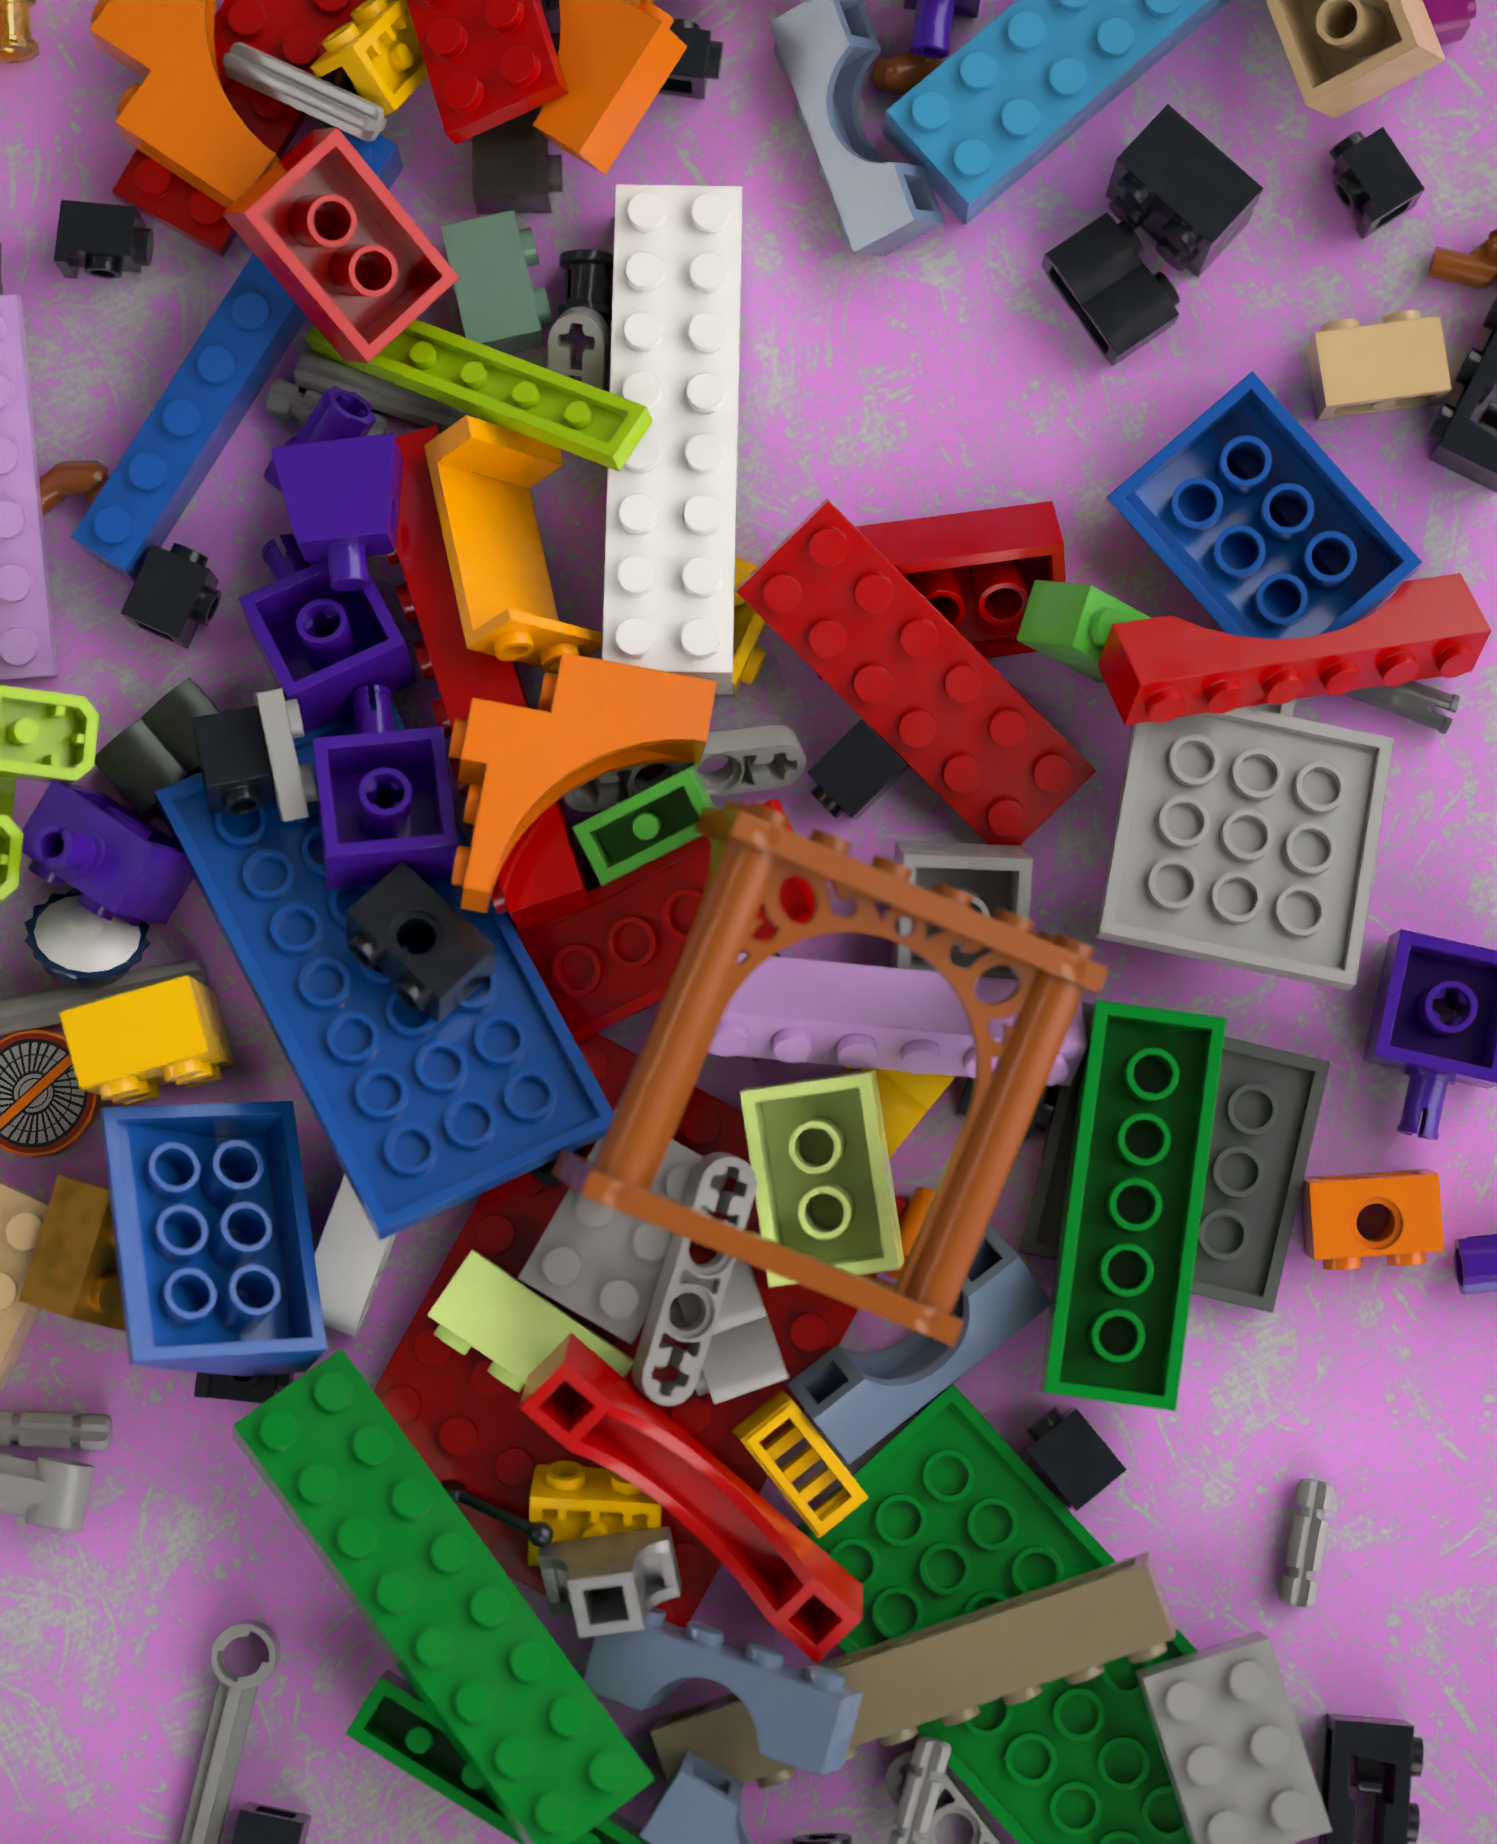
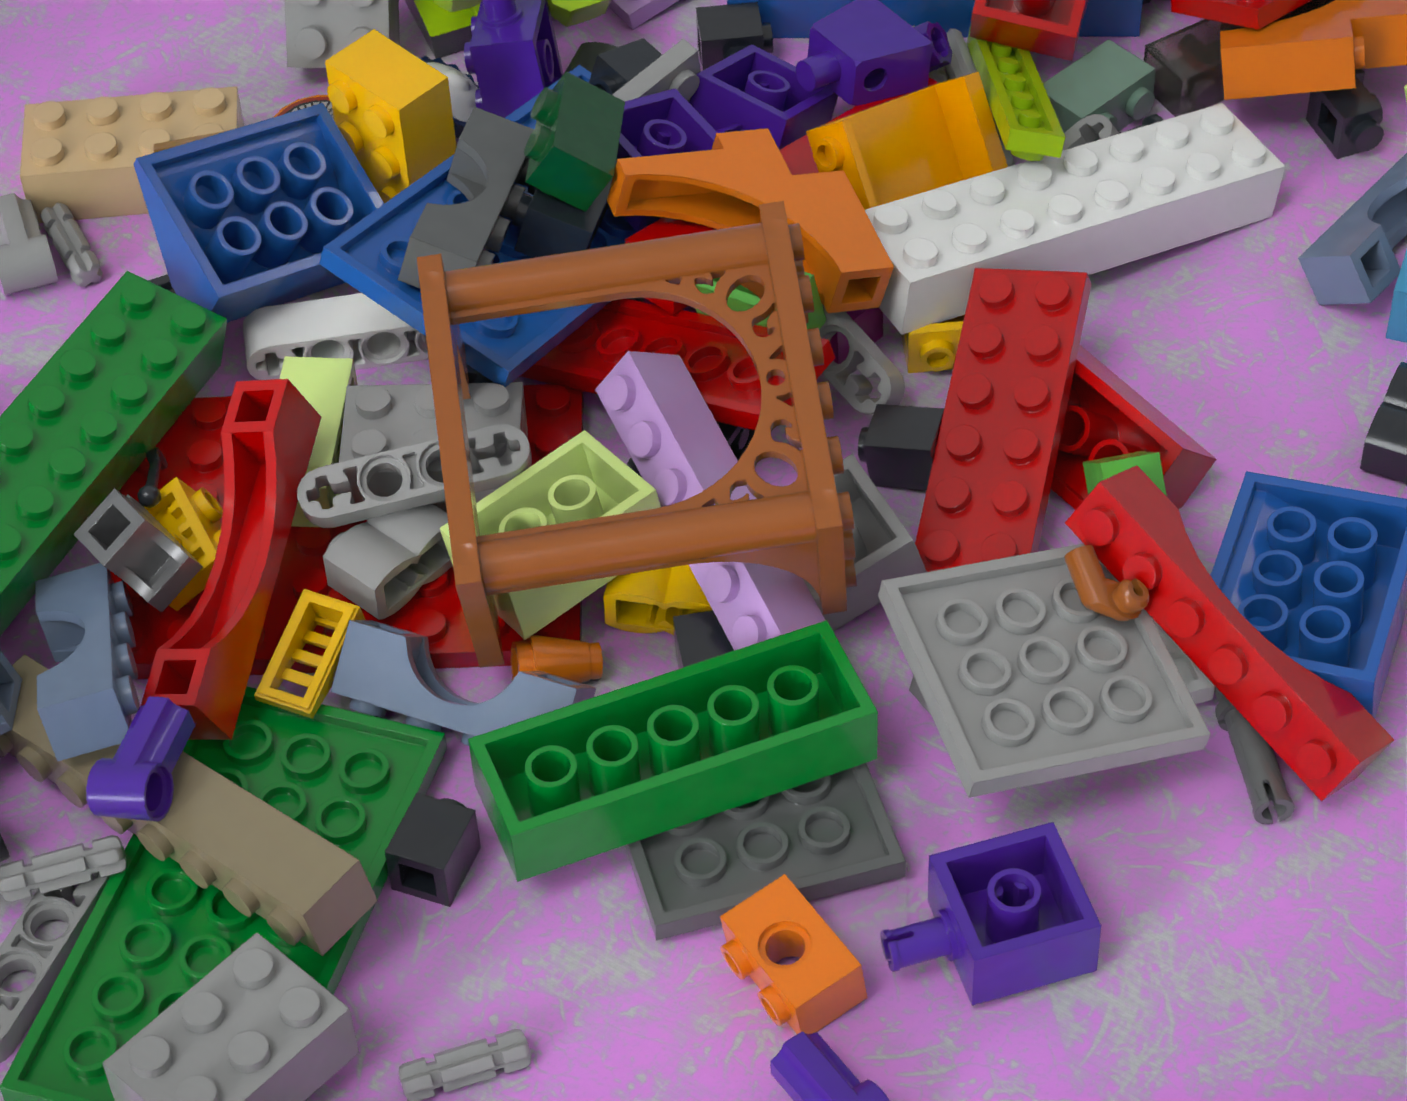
camera: 60 degrees right, 35 degrees down
none -> dark purple piece [86,697,196,822]
none -> dark grey arch [398,107,534,288]
none -> dark green brick [524,71,625,212]
none -> dark orange arm [1064,545,1150,622]

